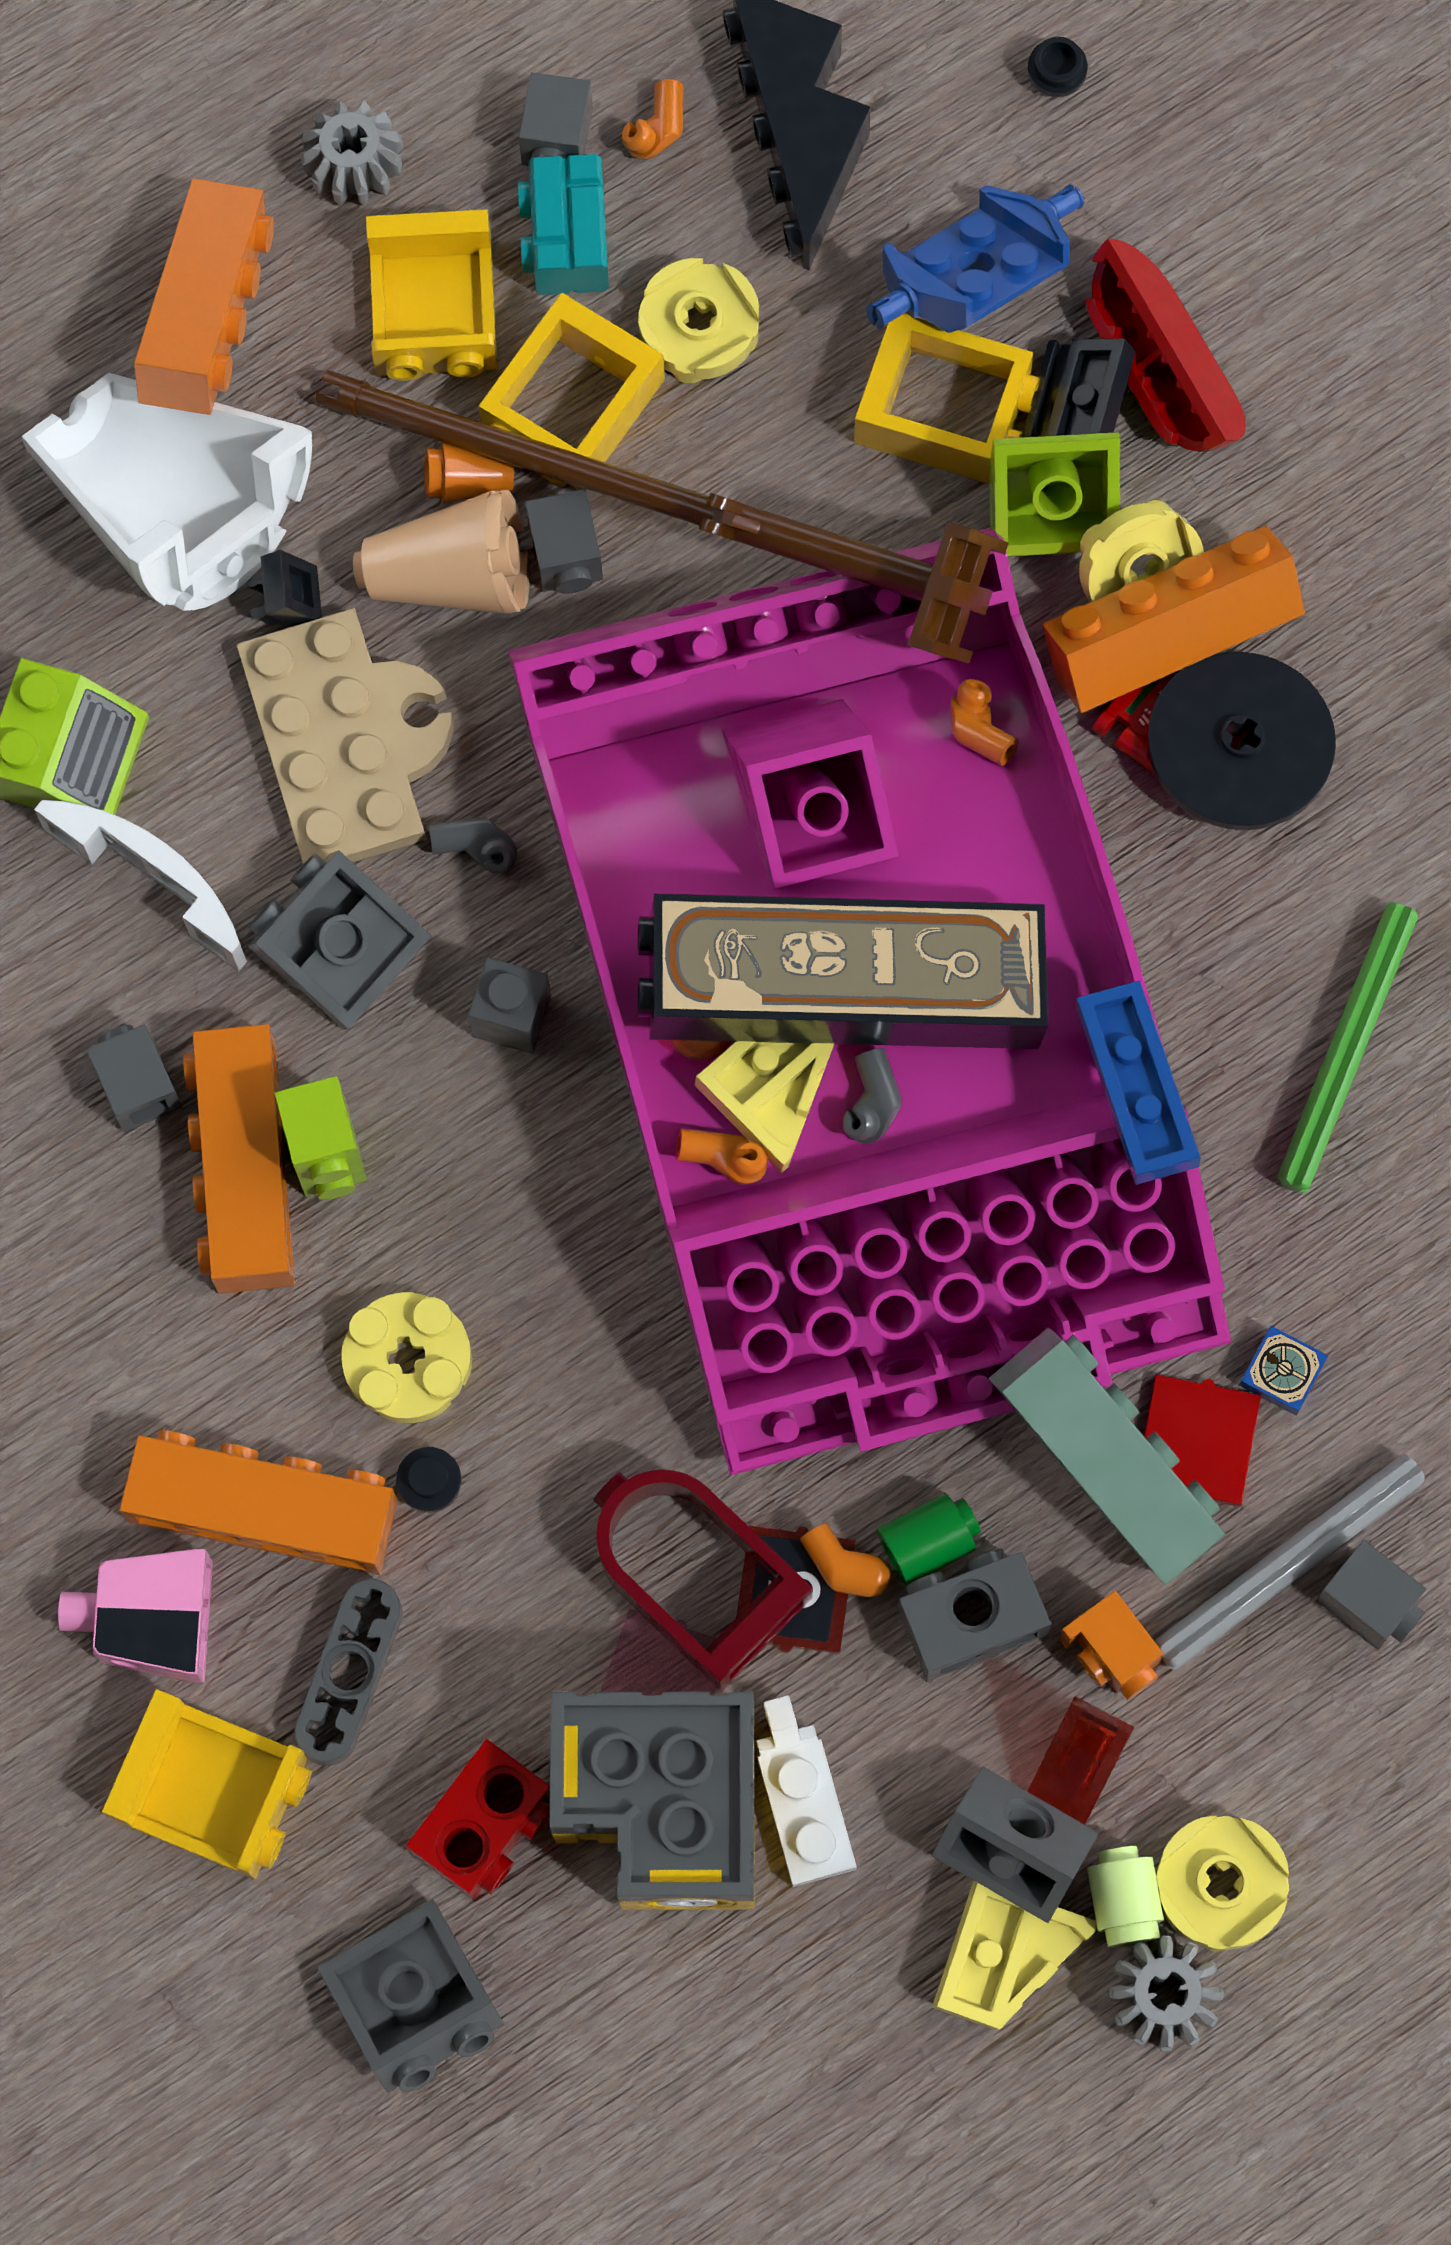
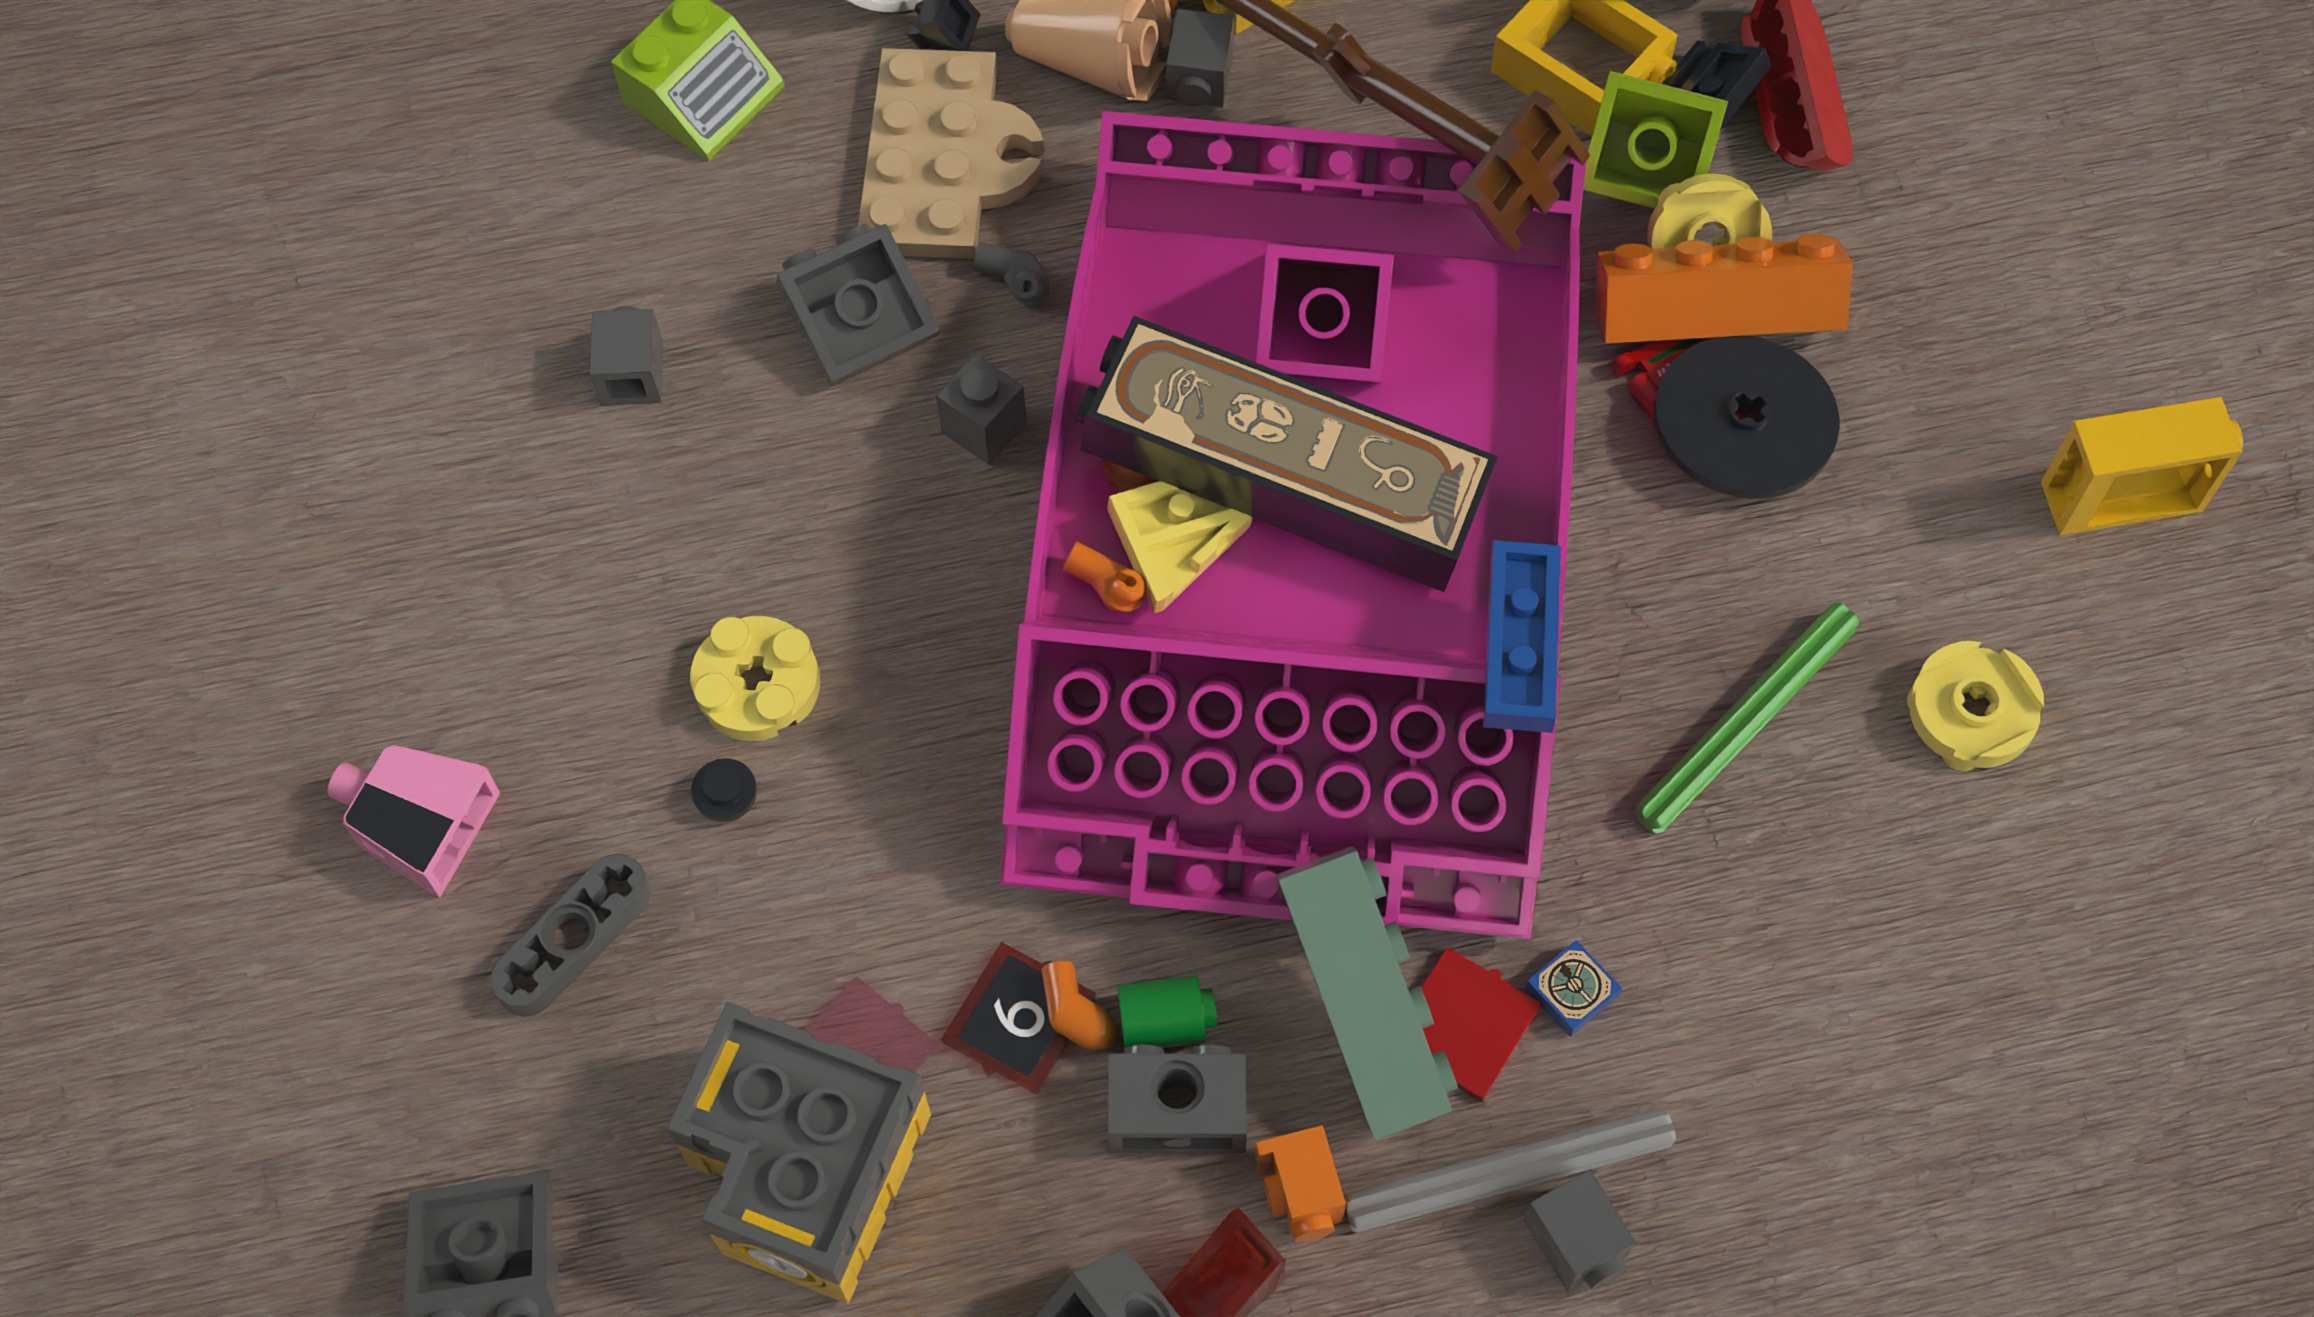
camera: 20 degrees right, 10 degrees down
white slope [34,800,247,971] -> none
yellow panel [102,1689,312,1880] -> none
orange brick [119,1430,398,1575] -> none
orange brick [183,1024,295,1294] -> none
lime brick [274,1076,367,1200] -> none
red brick [406,1738,550,1901] -> none
dark red window [593,1470,812,1692] -> none
white hinge [756,1695,857,1887] -> none
dark grey arm [842,1048,902,1144] -> none
orange arm [950,679,1018,766] -> none

